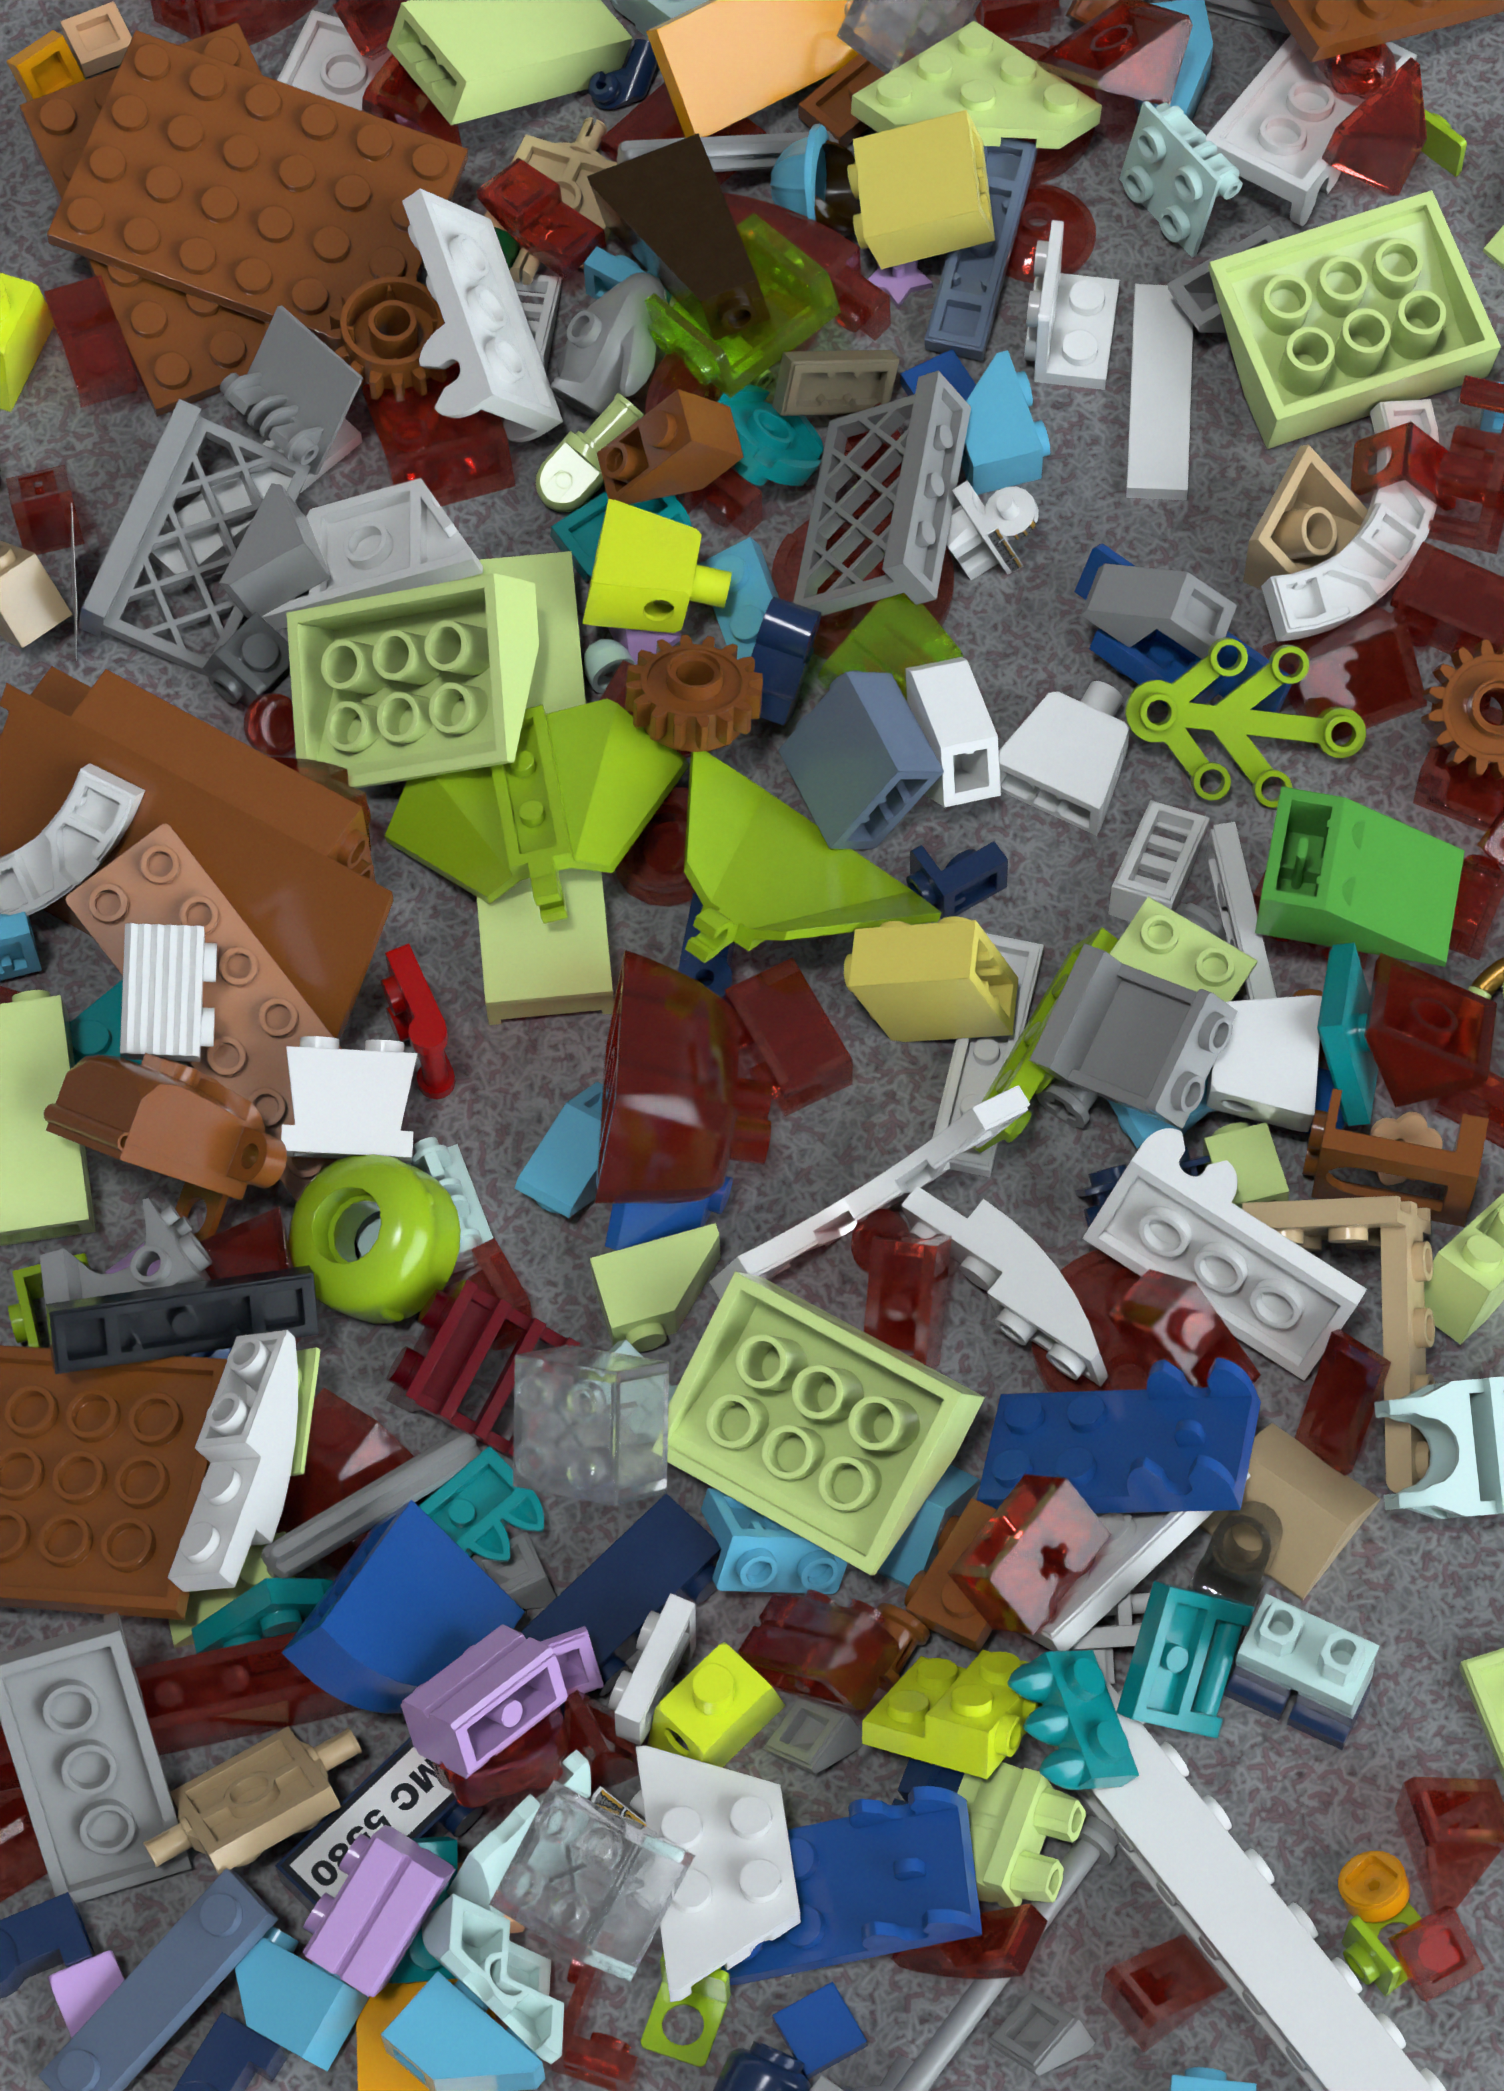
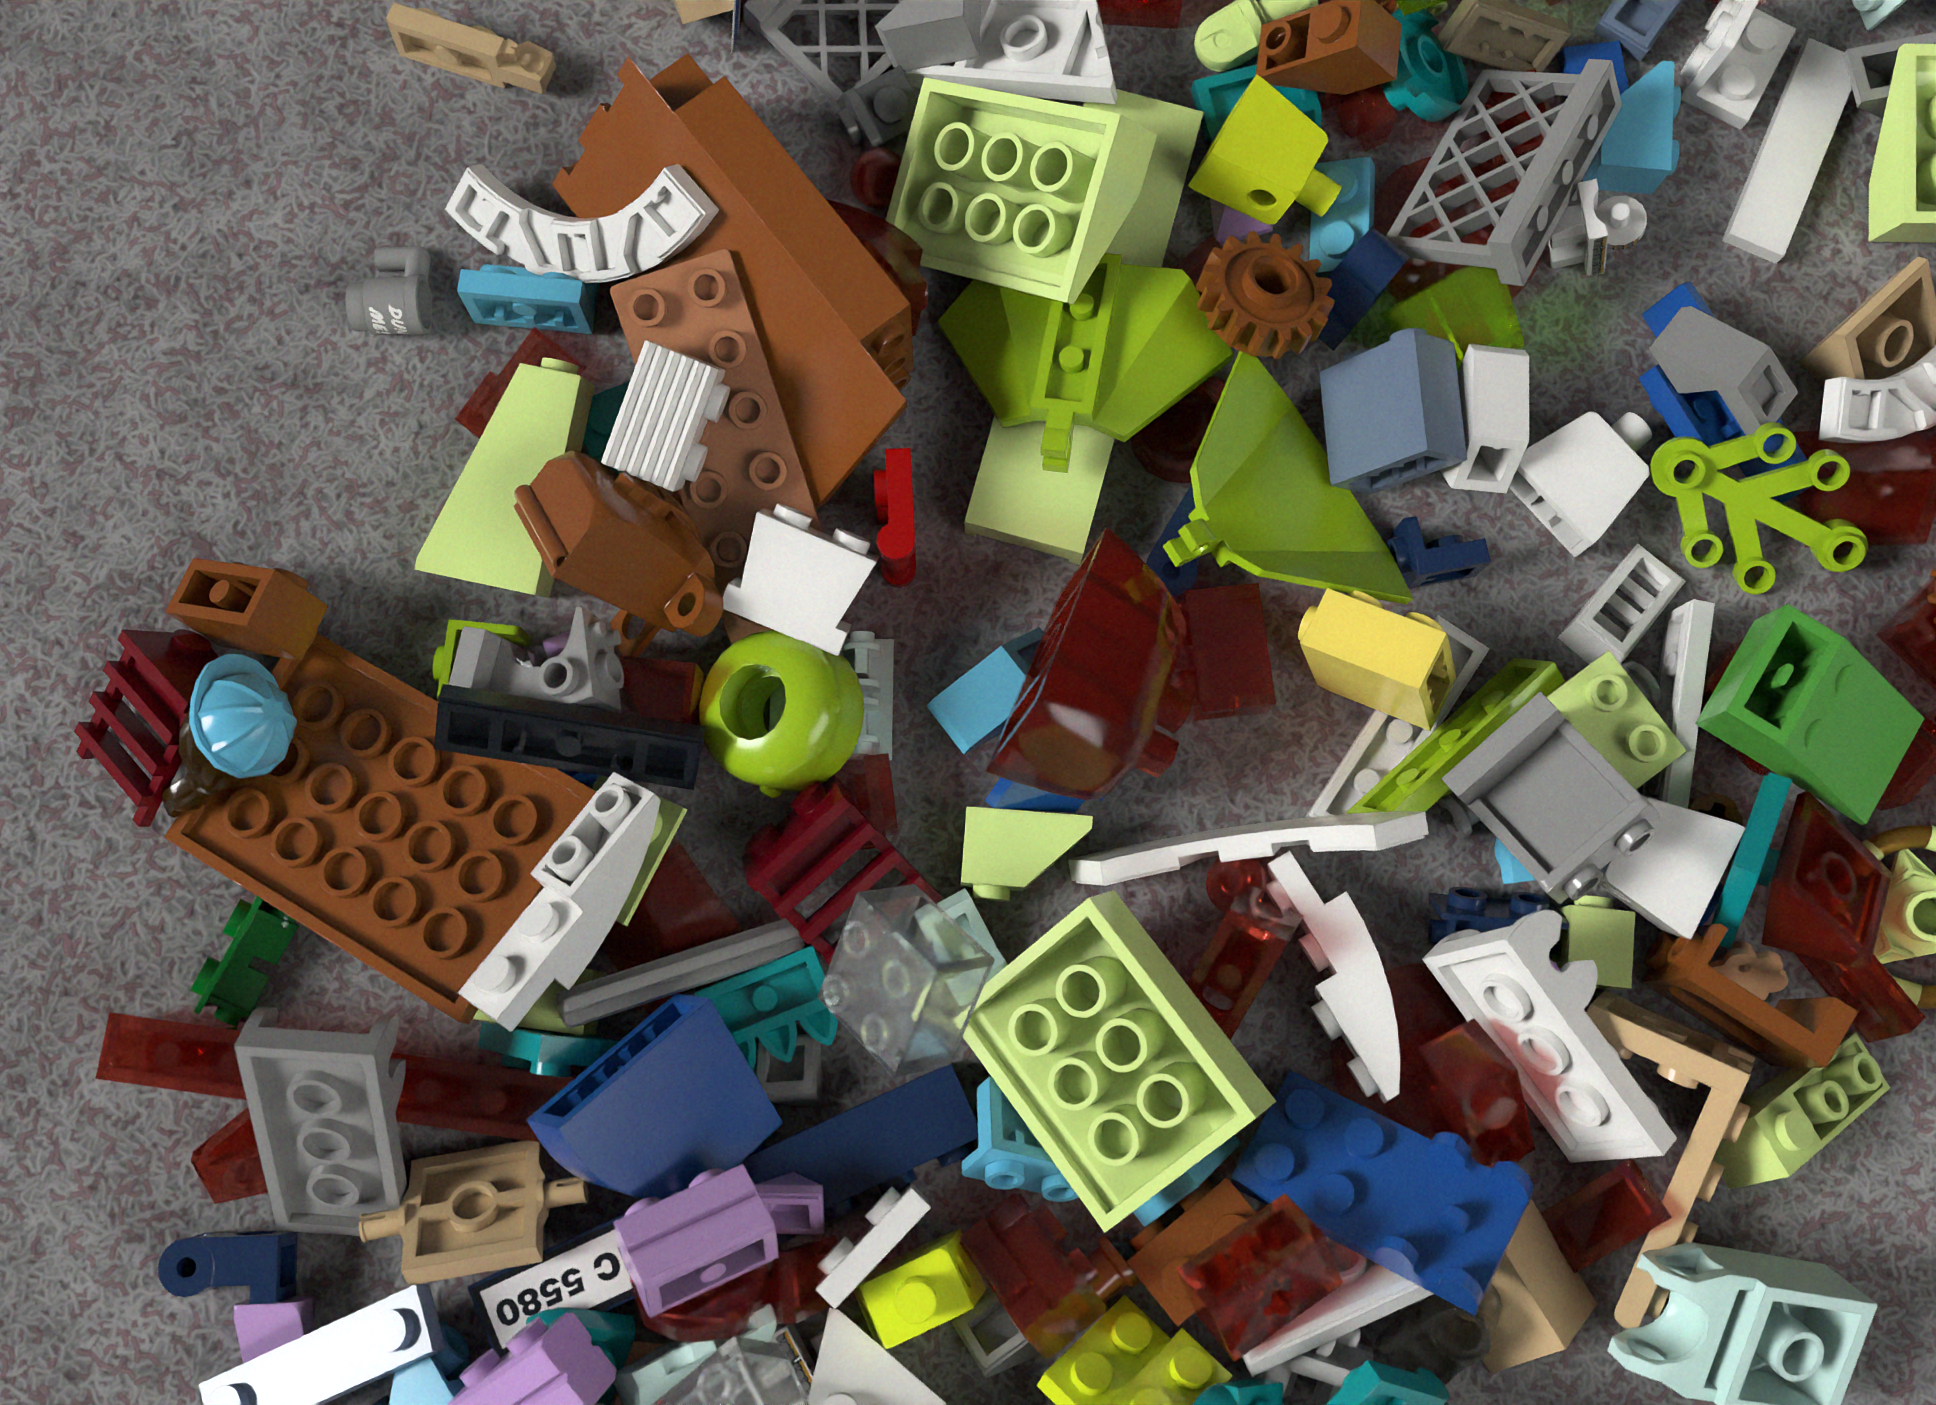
camera: 15 degrees right, 15 degrees up
light aqua hinge [583,639,636,693] -> none

